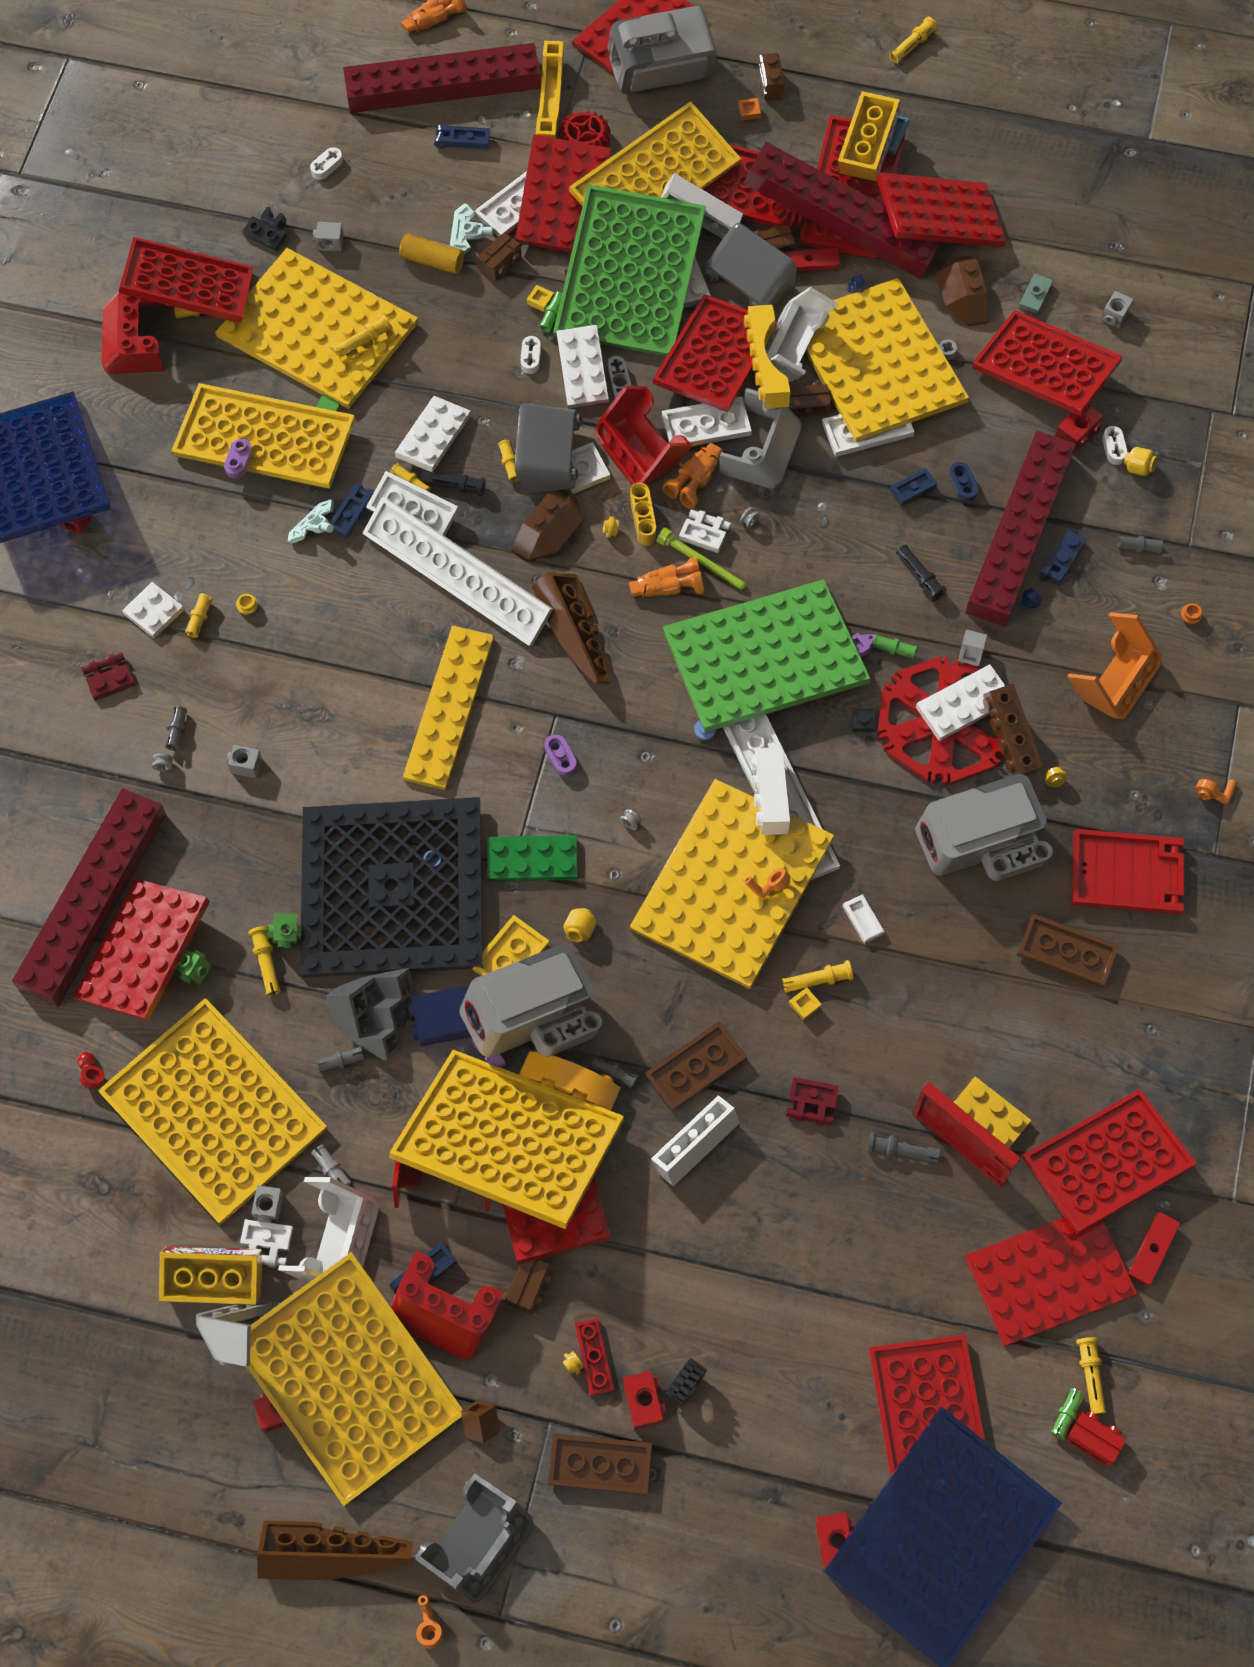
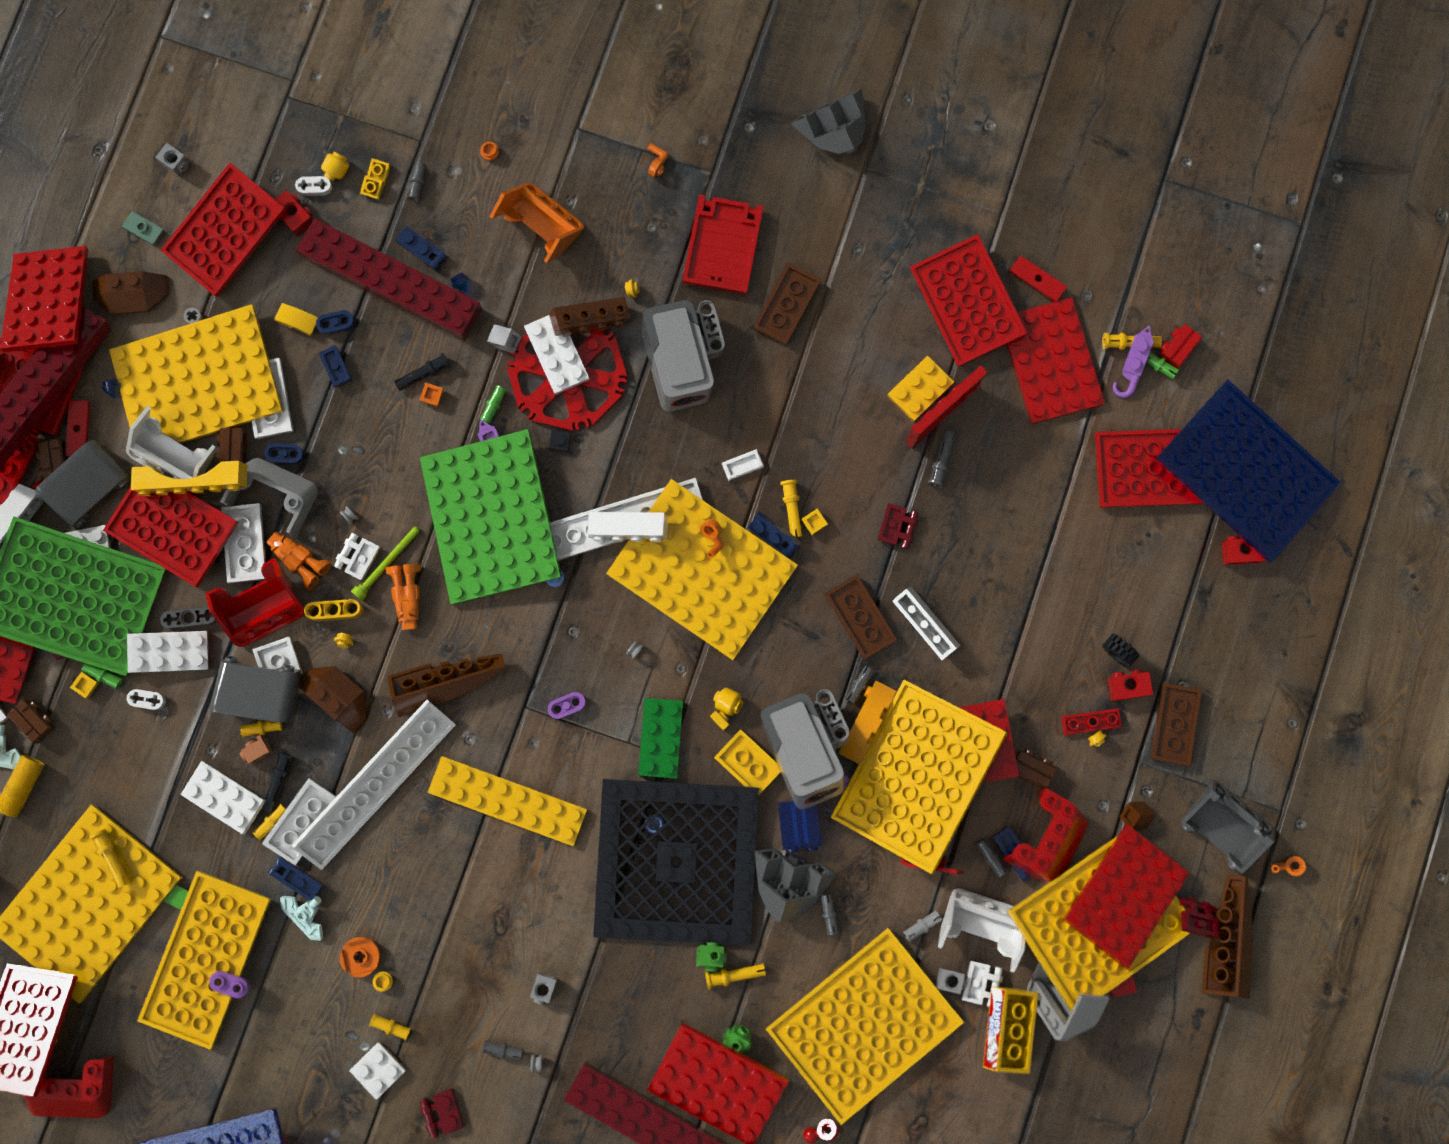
camera: 85 degrees left, 15 degrees up
none -> nougat brick [240,735,274,764]
none -> dark blue plate [264,443,304,464]
none -> yellow slope [274,303,318,336]
none -> orange plate [340,937,381,977]
none -> yellow slope [360,159,391,199]
none -> orange plate [420,382,444,407]
none -> yellow plate [710,711,729,731]
none -> dark blue plate [748,511,801,559]
none -> dark grey pin [976,838,1008,878]
none -> red plate [1063,824,1190,969]
none -> medium lavender plate [1113,326,1154,398]
none -> dark red plate [1180,897,1219,939]

